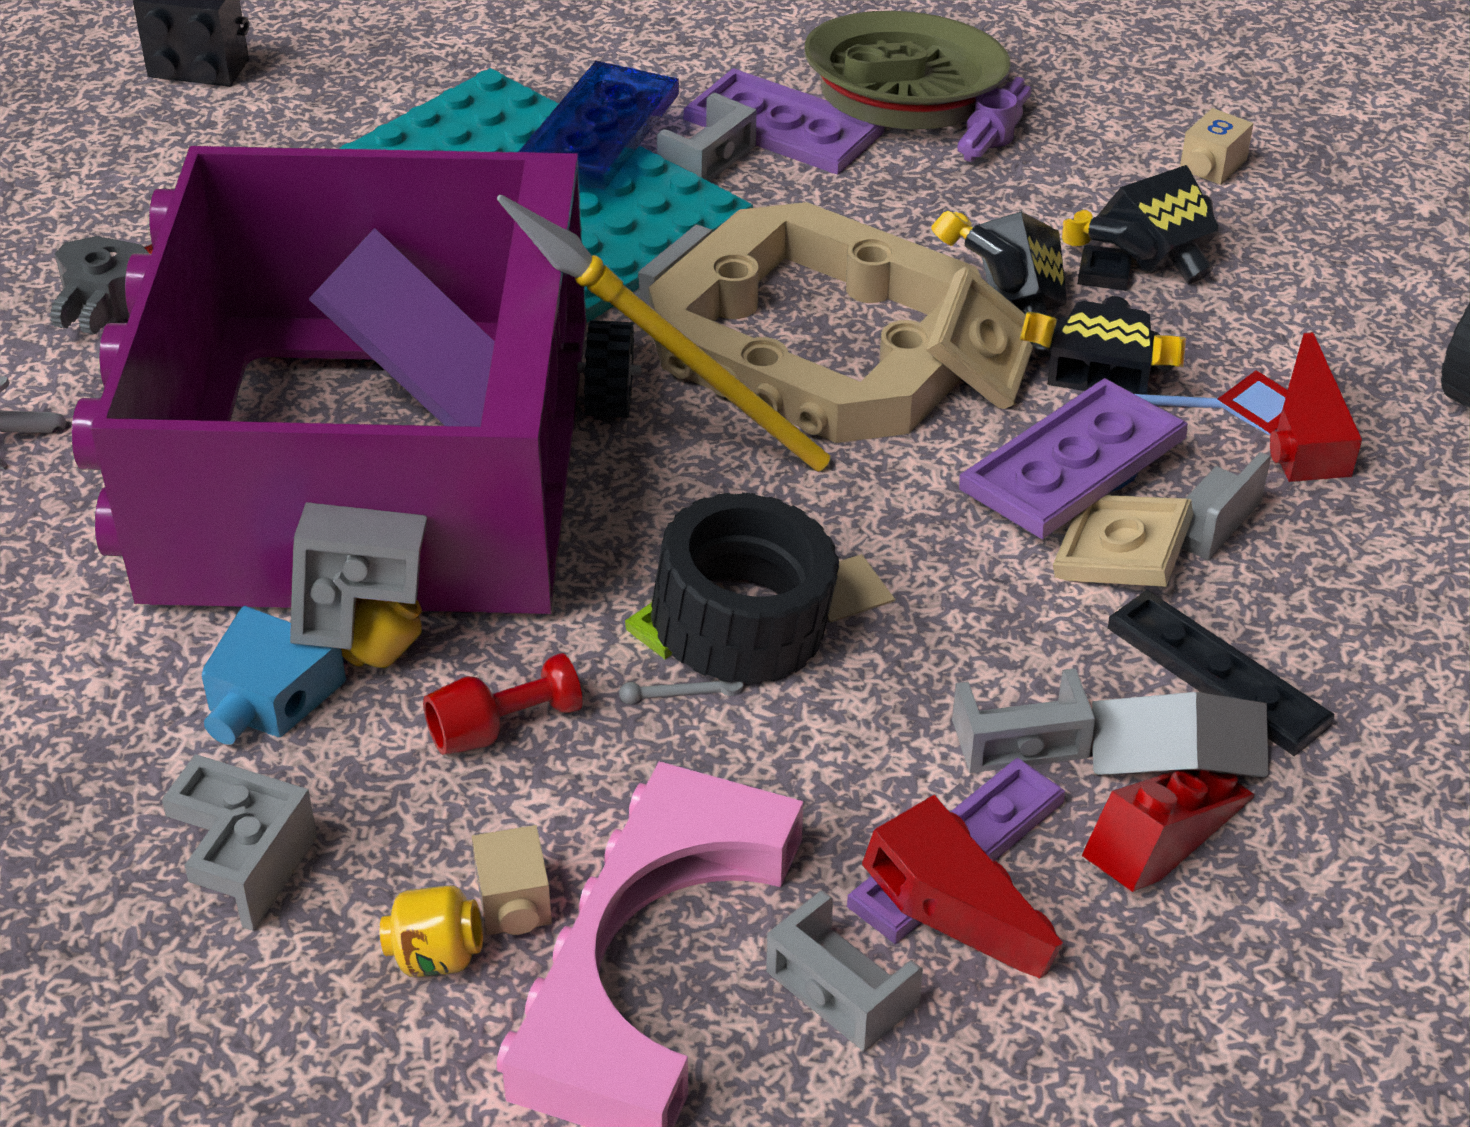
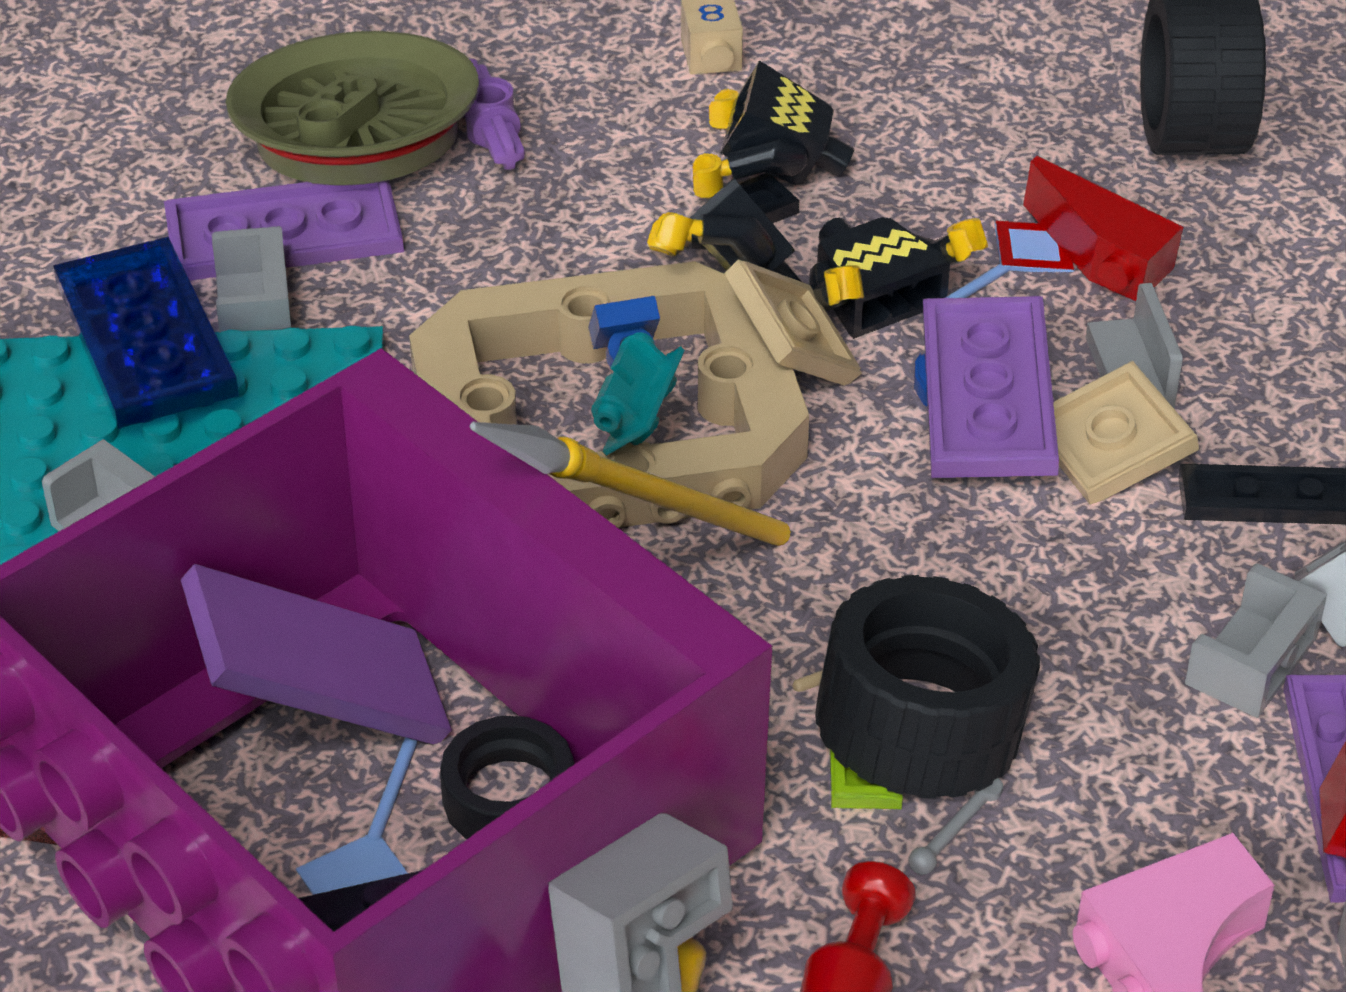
camera: 45 degrees left, 0 degrees up
none -> blue tile [588,296,660,368]
none -> teal hinge [591,332,685,456]

